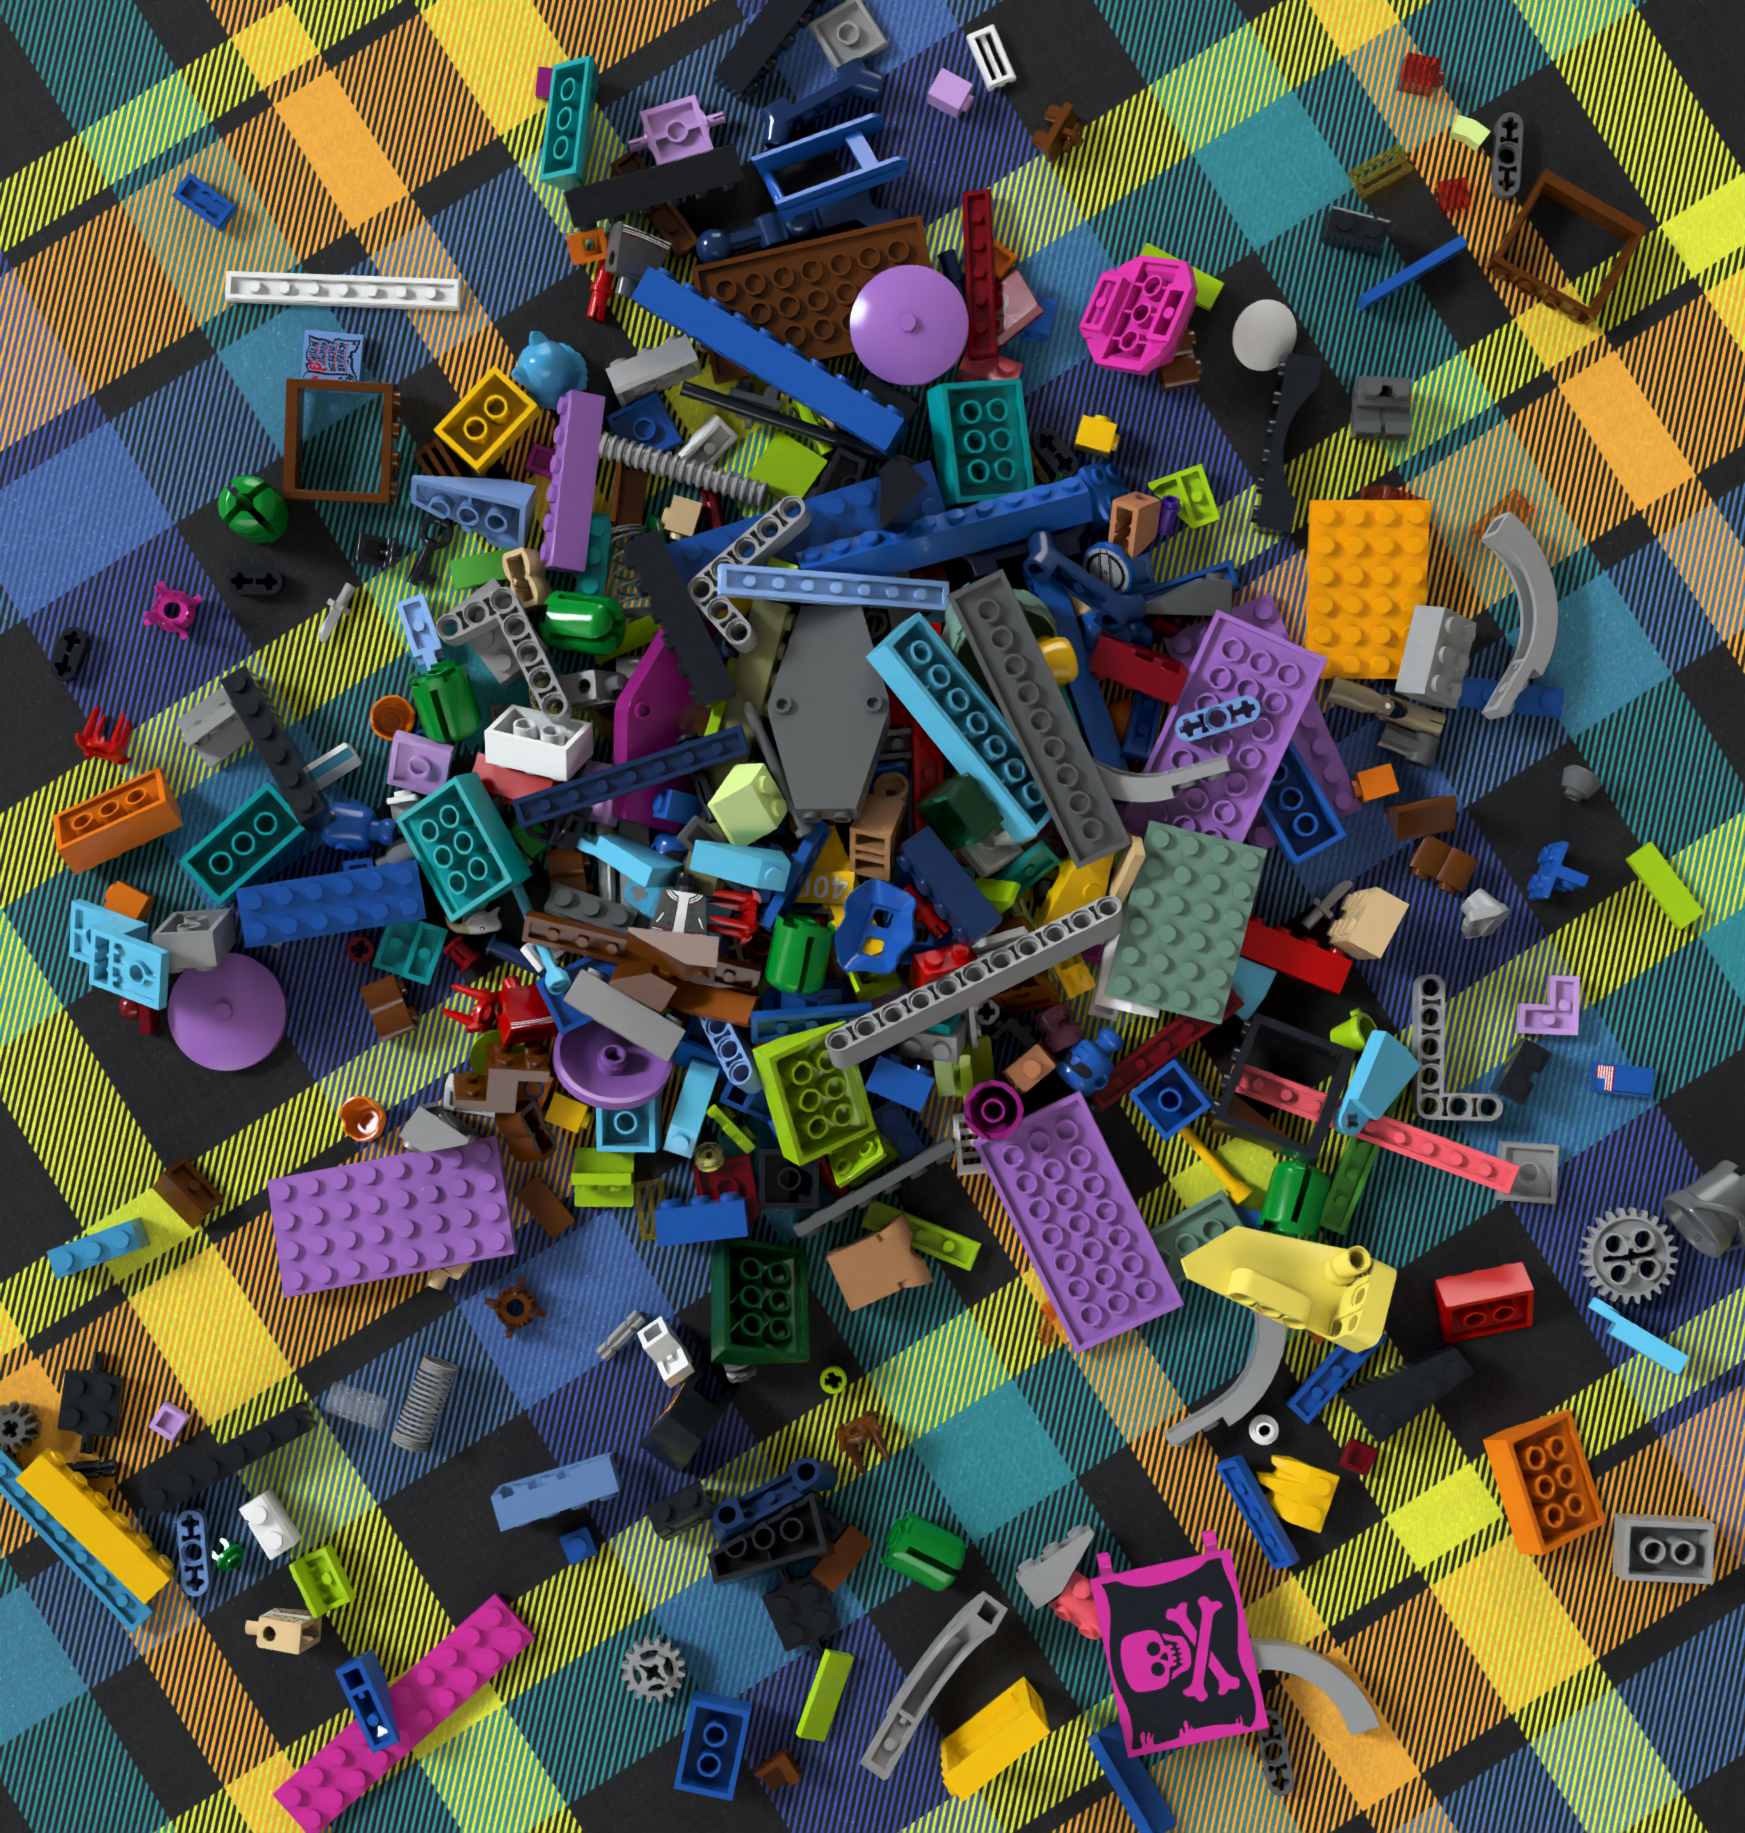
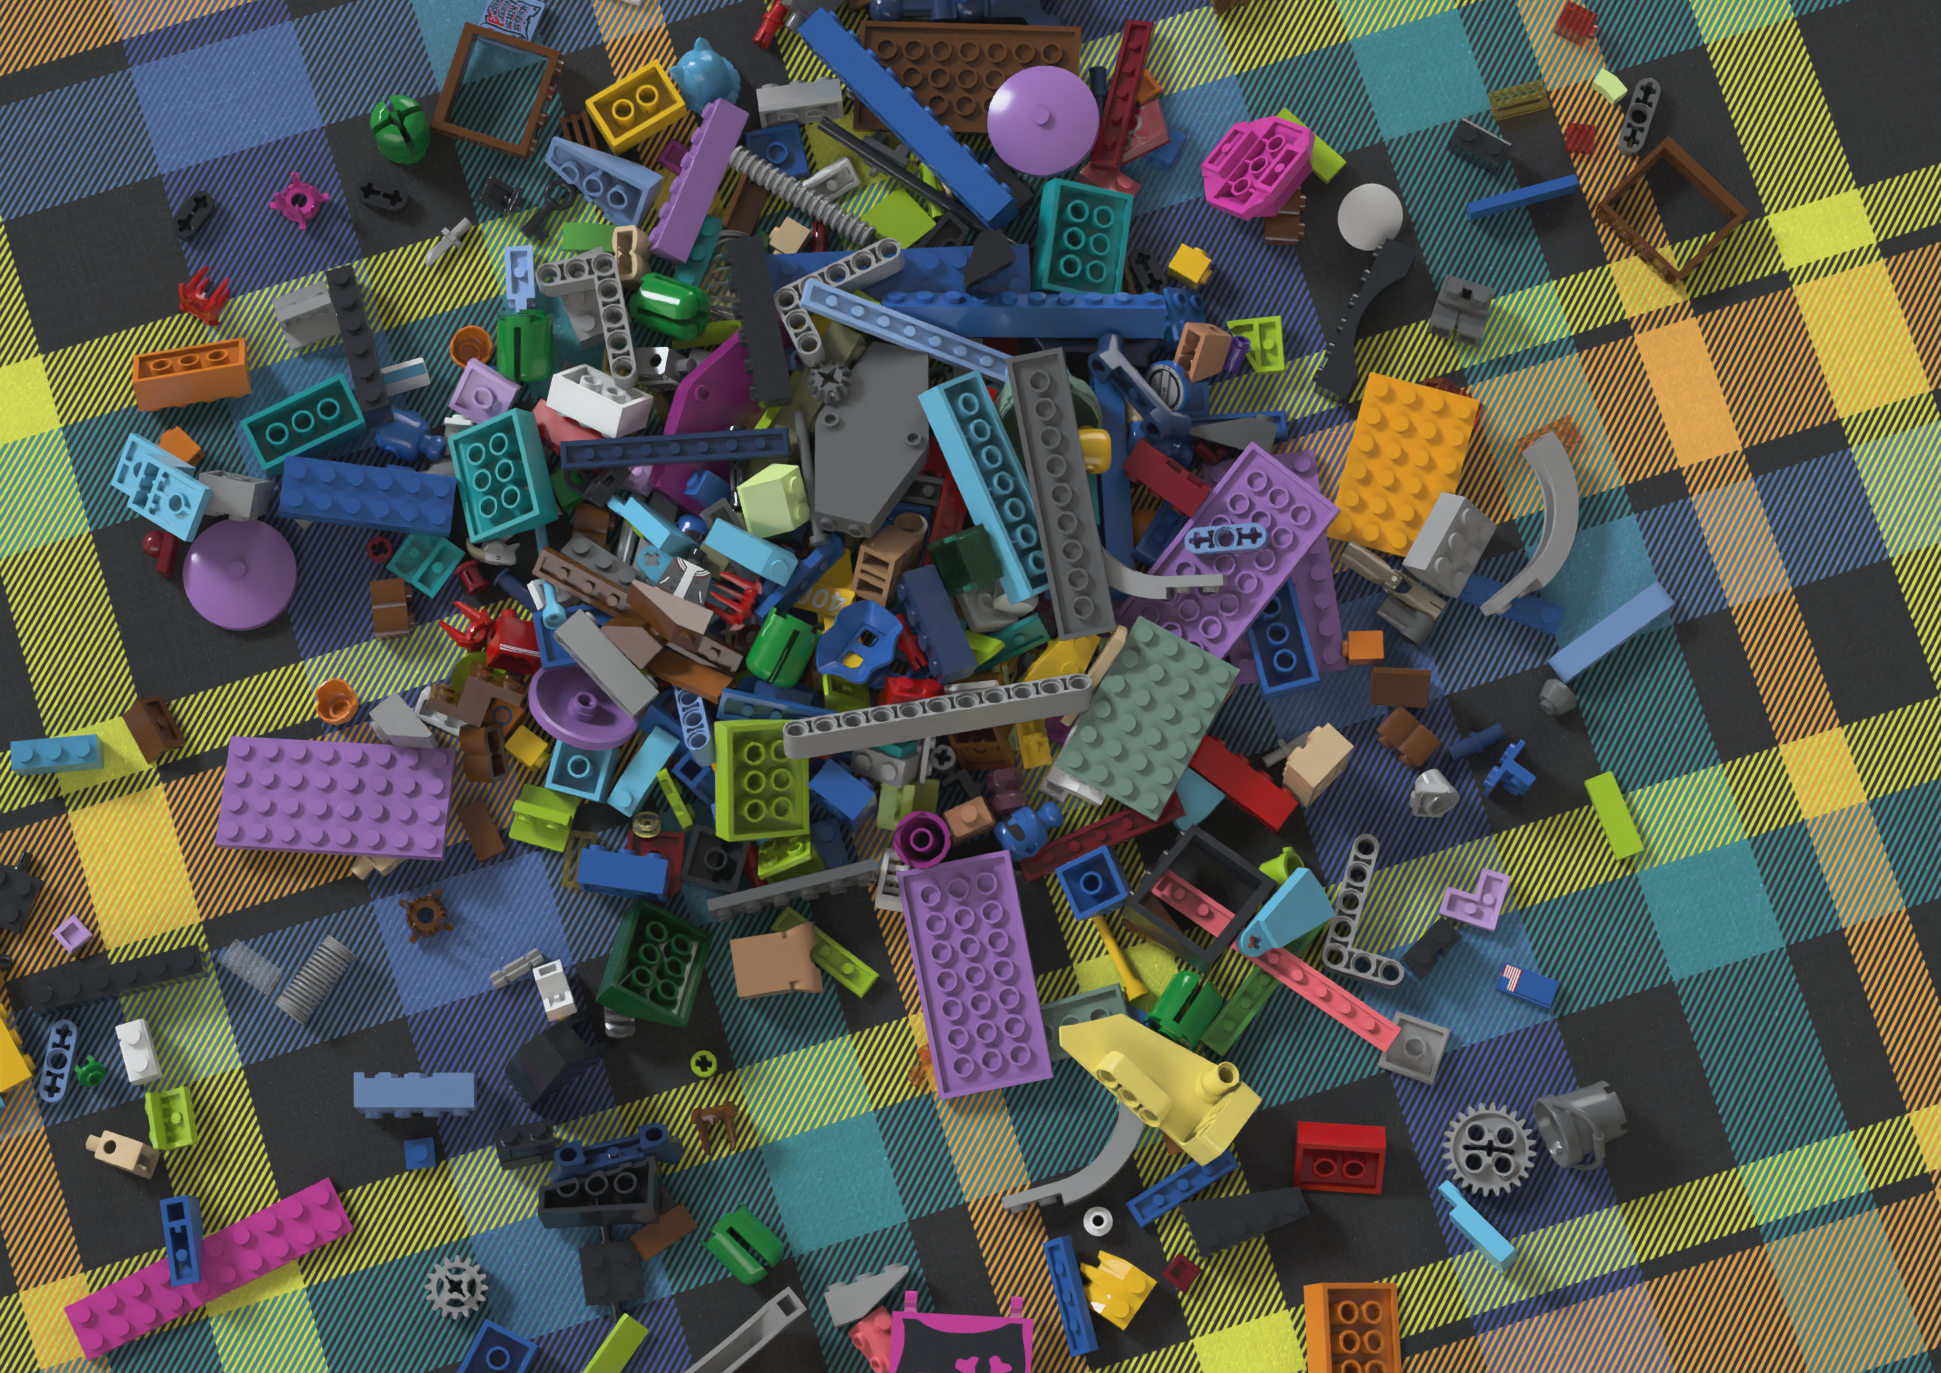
camera: 20 degrees right, 10 degrees down
none -> dark grey gear [807,359,853,403]
none -> dark blue pin [1447,722,1506,763]
none -> medium blue beam [1548,581,1676,684]

